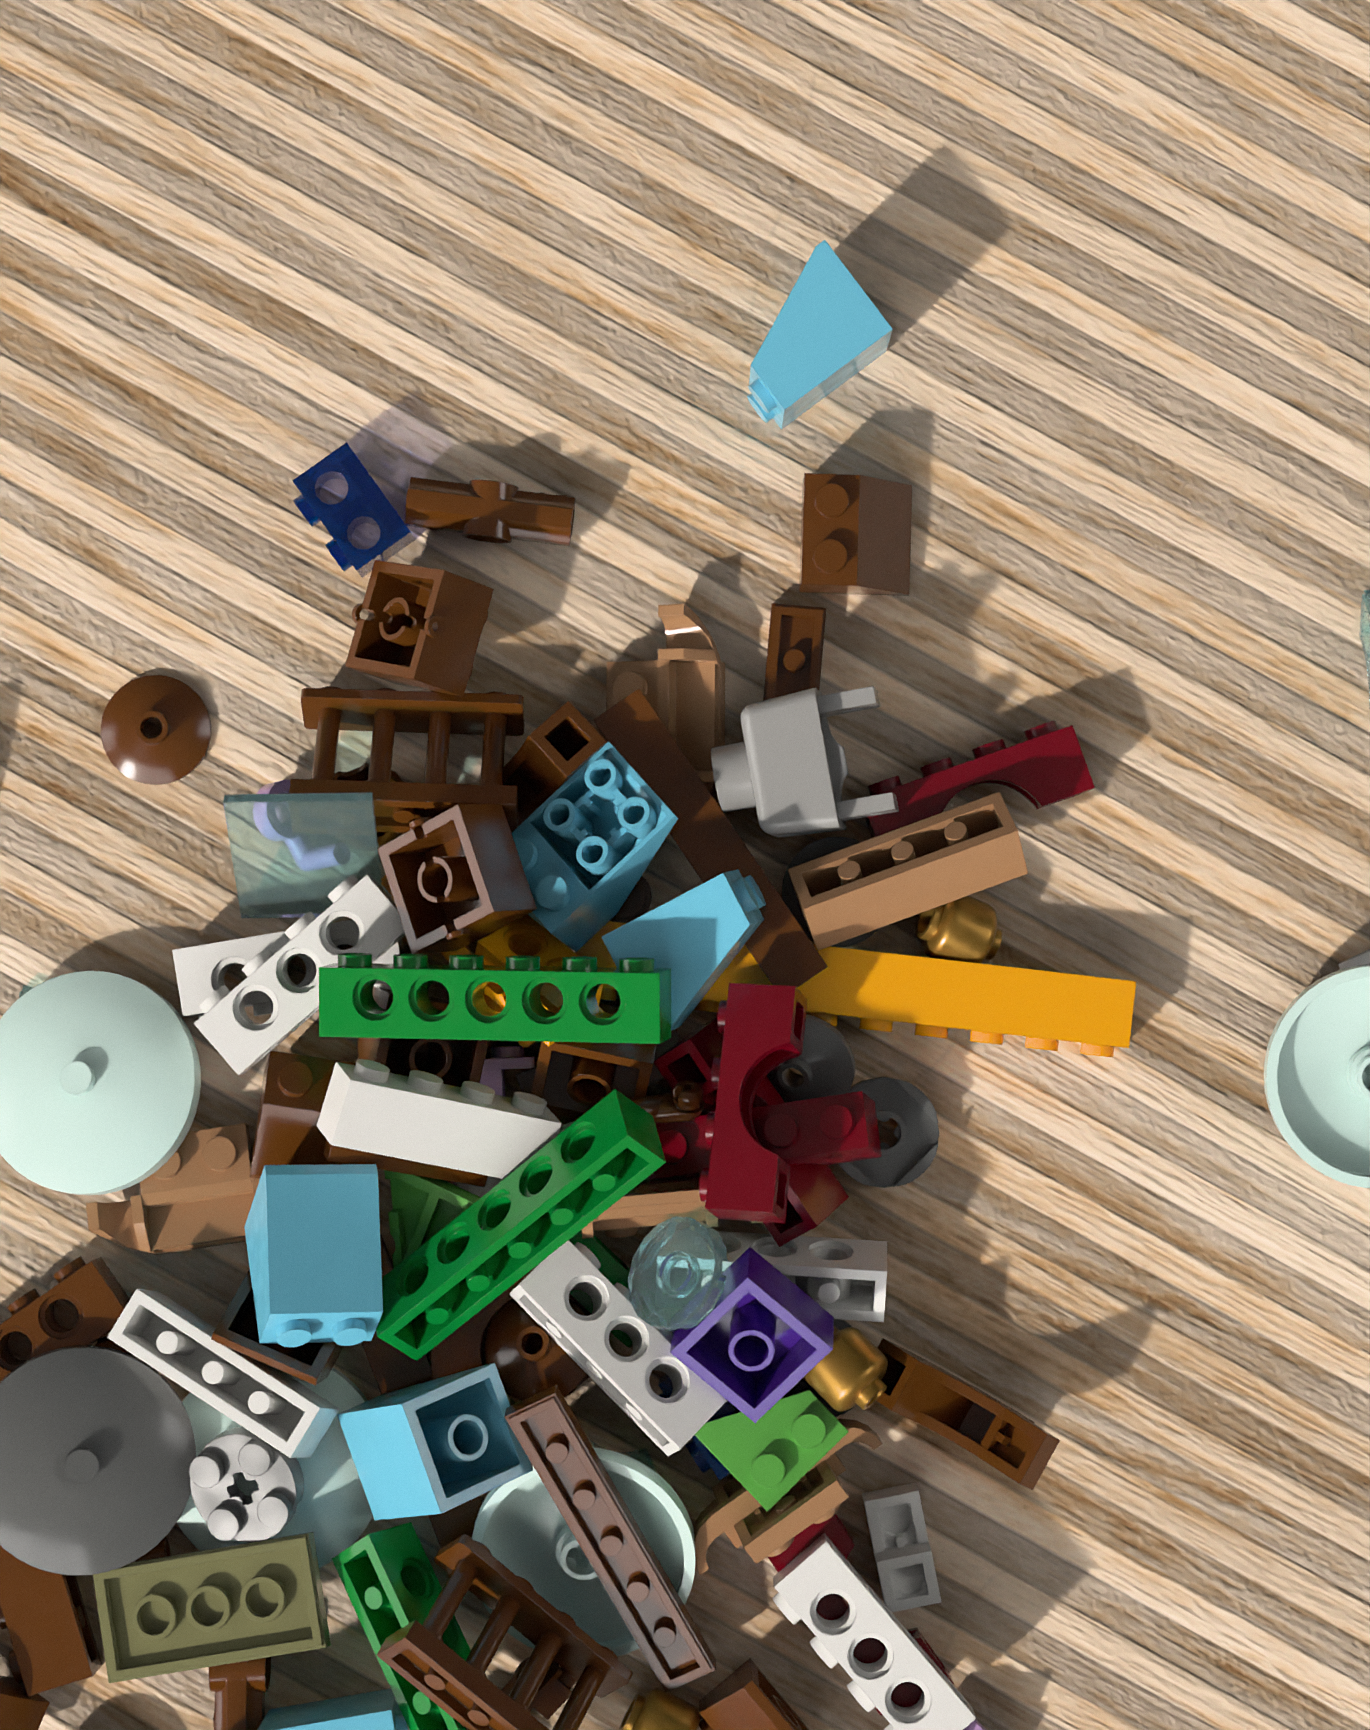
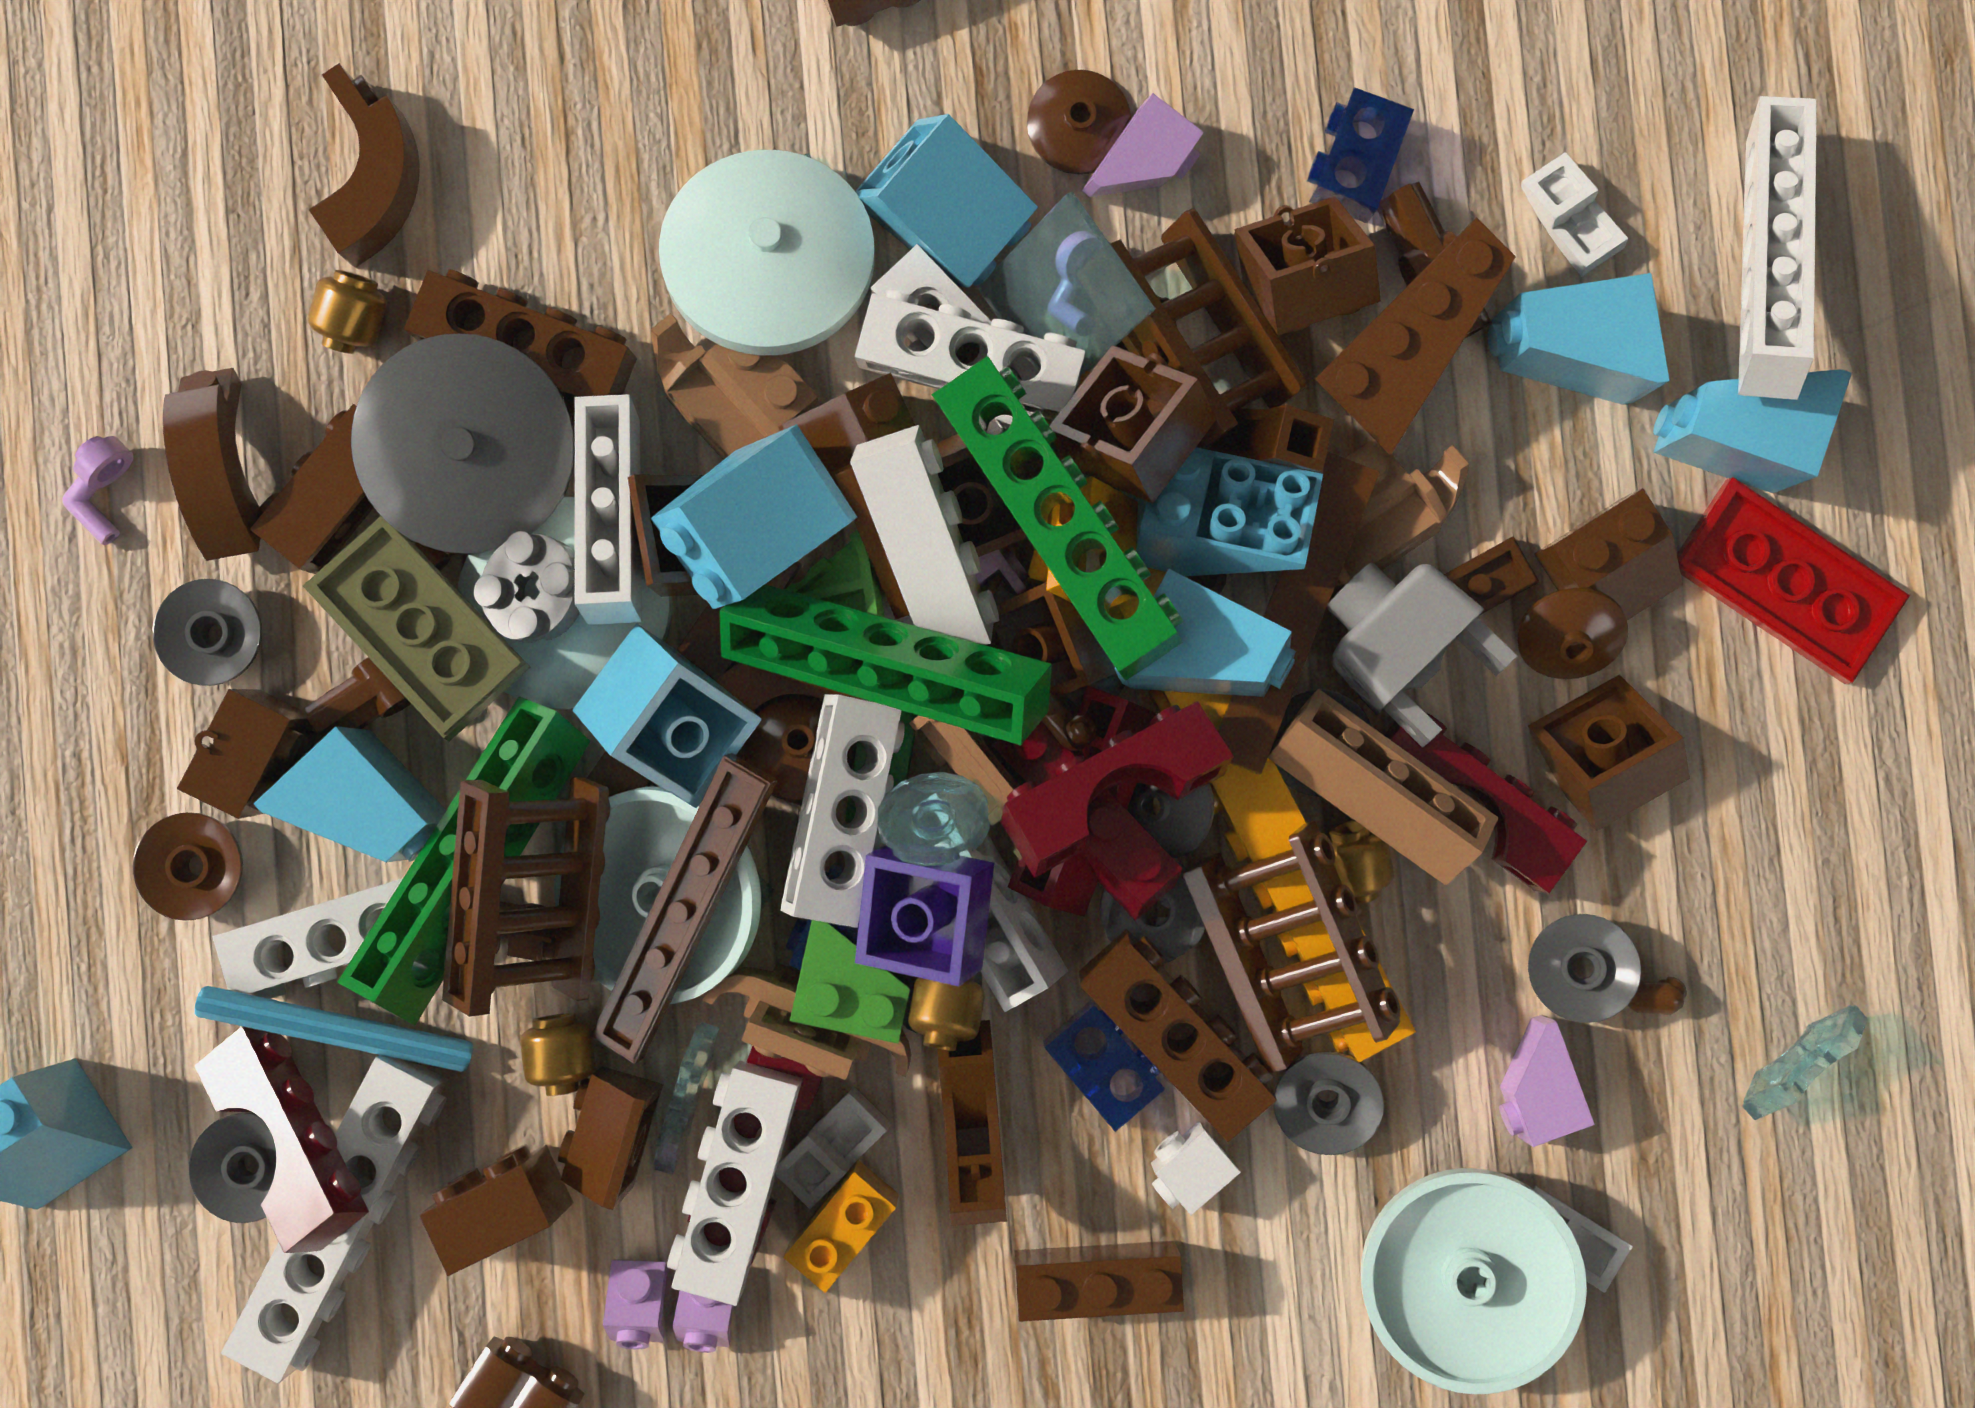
camera: 50 degrees right, 0 degrees up
none -> clear light blue tile [653,1022,719,1175]
none -> light orange brick [783,1160,899,1293]
none -> medium azure slope [855,114,1038,288]
none -> reddish brown brick [1014,1241,1184,1322]
none -> clear blue brick [1043,1000,1165,1132]
none -> reddish brown brick [1079,929,1277,1142]
none -> lavender slope [1082,93,1204,197]
none -> white brick [1151,1122,1241,1215]
none -> reddish brown fence [1182,821,1400,1073]
none -> dark grey dish [1274,1052,1384,1155]
none -> reddish brown wedge [1315,217,1516,455]
none -> medium azure slope [1488,273,1670,405]
none -> lavender slope [1499,1015,1595,1147]
none -> reddish brown dish [1517,588,1628,679]
none -> white slope [1521,152,1628,277]
none -> reddish brown slope [1528,674,1690,831]
none -> dark grey dish [1528,914,1641,1023]
none -> reddish brown arm [1628,976,1687,1015]
none -> red tile [1677,477,1910,684]
none -> white brick [1738,96,1817,400]

